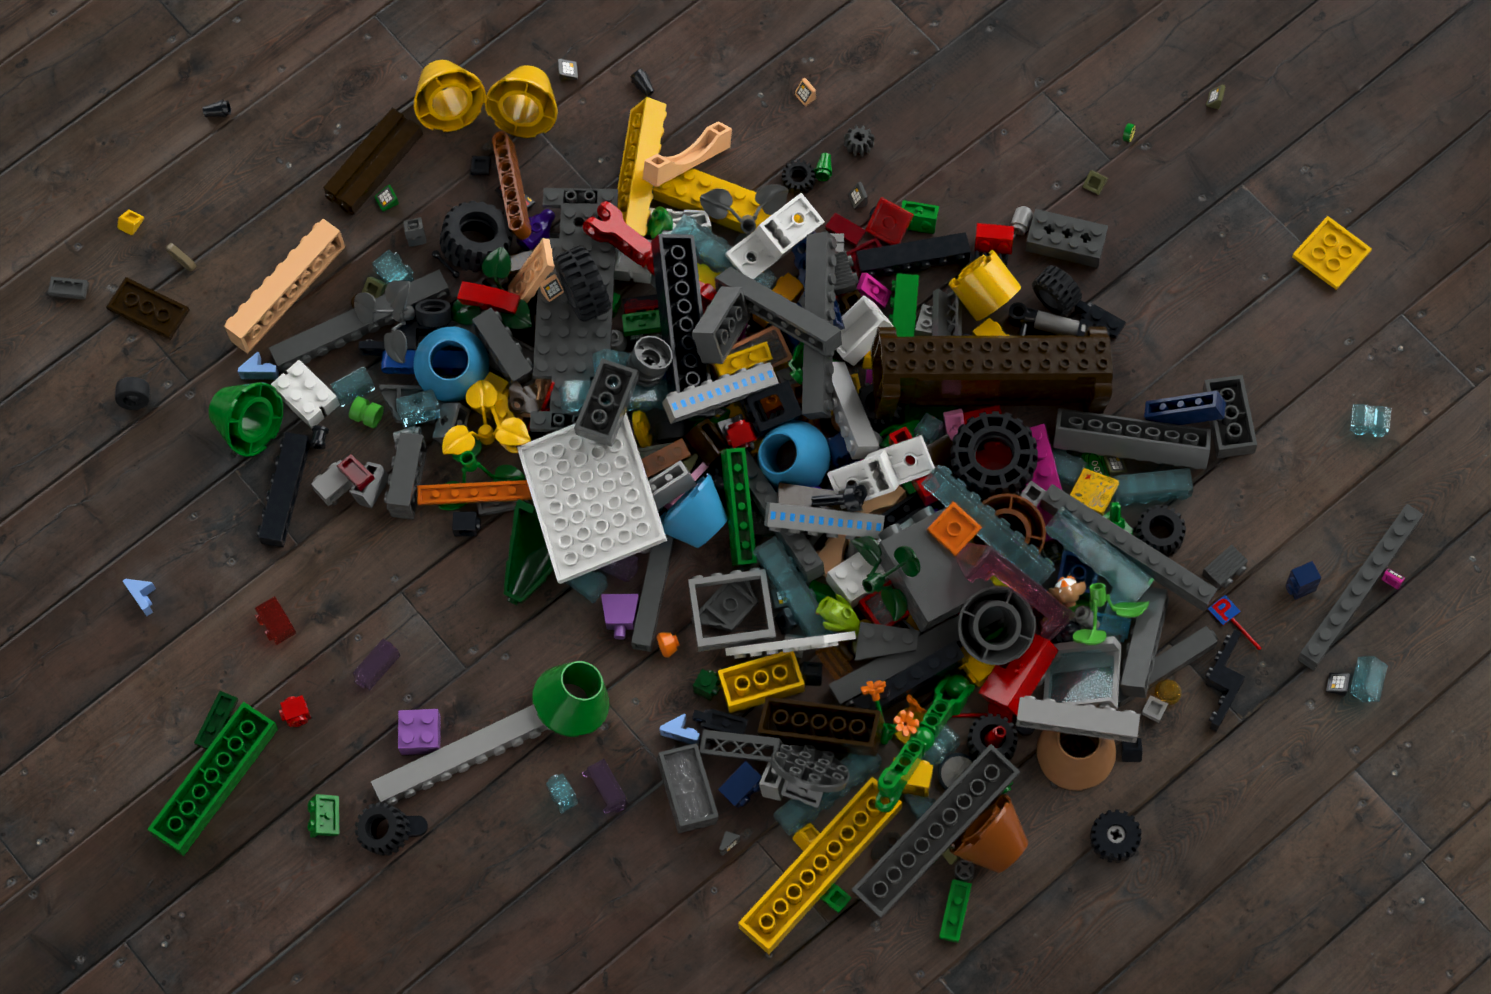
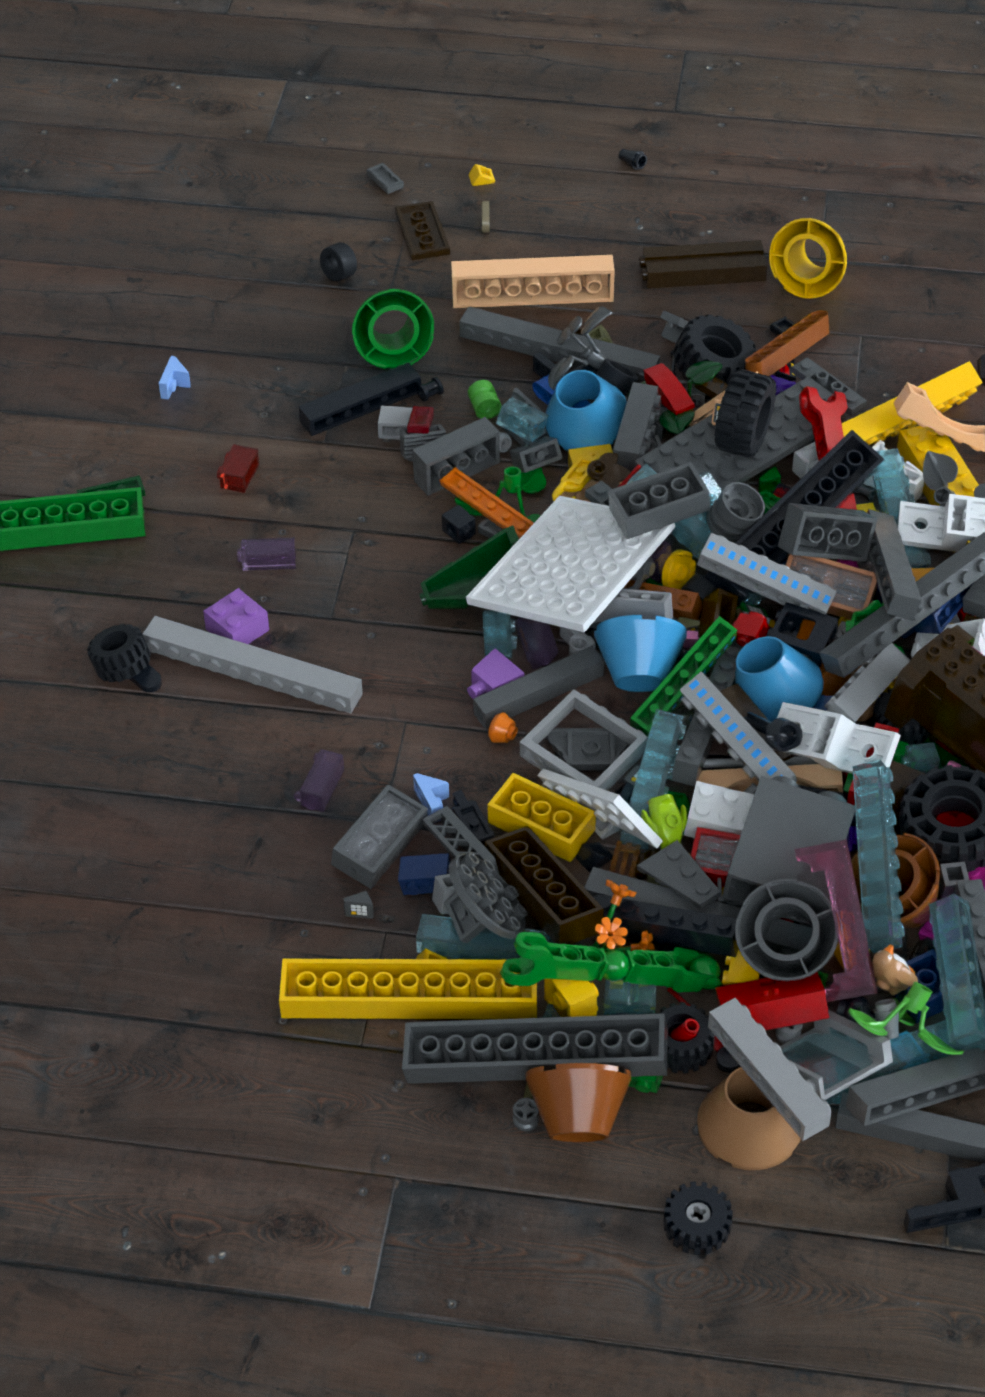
camera: 45 degrees right, 20 degrees down
light blue slope [238,352,279,379] -> none
white piece [271,360,340,429] -> none
red brick [279,695,311,727] -> none
green bracket [308,794,339,838] -> none
clear light blue brick [330,366,375,407] -> none
clear light blue brick [372,250,414,284] -> none
slope [374,184,399,212] -> none
yellow plant [442,380,531,455] -> none
yellow cone [485,65,558,138] -> none
green cone [532,661,609,737] -> none
clear light blue brick [546,773,578,814] -> none
slope [558,59,578,81] -> none
green plate [646,206,673,239] -> none
dark green brick [693,669,721,701] -> none
yellow tile [714,341,773,377] -> none
green slope [820,883,852,913] -> none
dark green plant [851,536,921,622] -> none
orange tile [926,501,982,557] -> none
green plate [939,879,972,943] -> none
black slope [1121,738,1143,762] -> none
light grey plate [1141,695,1168,723] -> none
clear yellow cone [1155,679,1182,705] -> none

